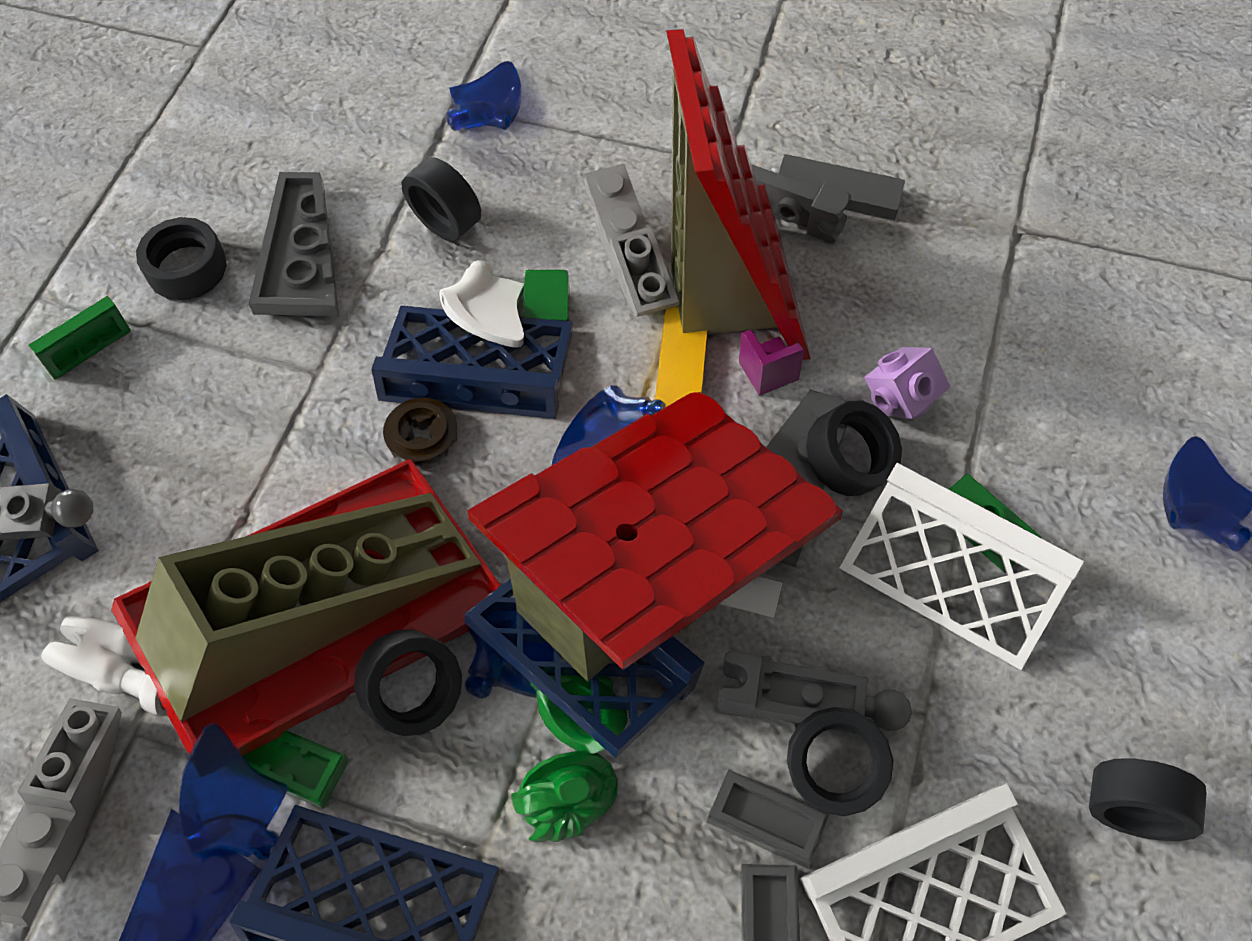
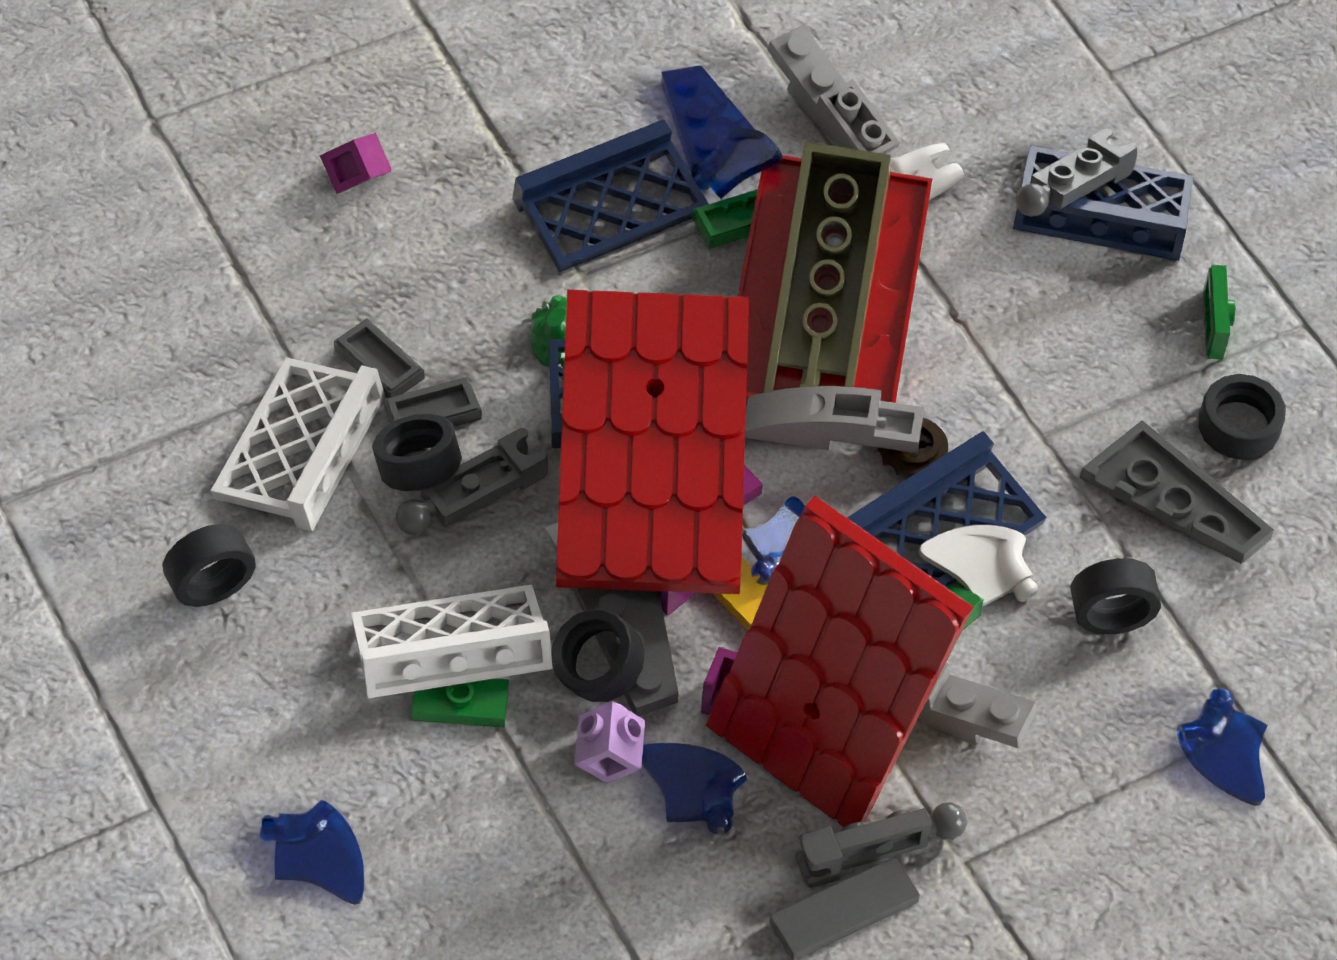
camera: 130 degrees right, 5 degrees down
black tyre [354,629,462,736] -> none
none -> clear blue arm [642,743,747,834]
none -> light grey slope [745,386,924,453]

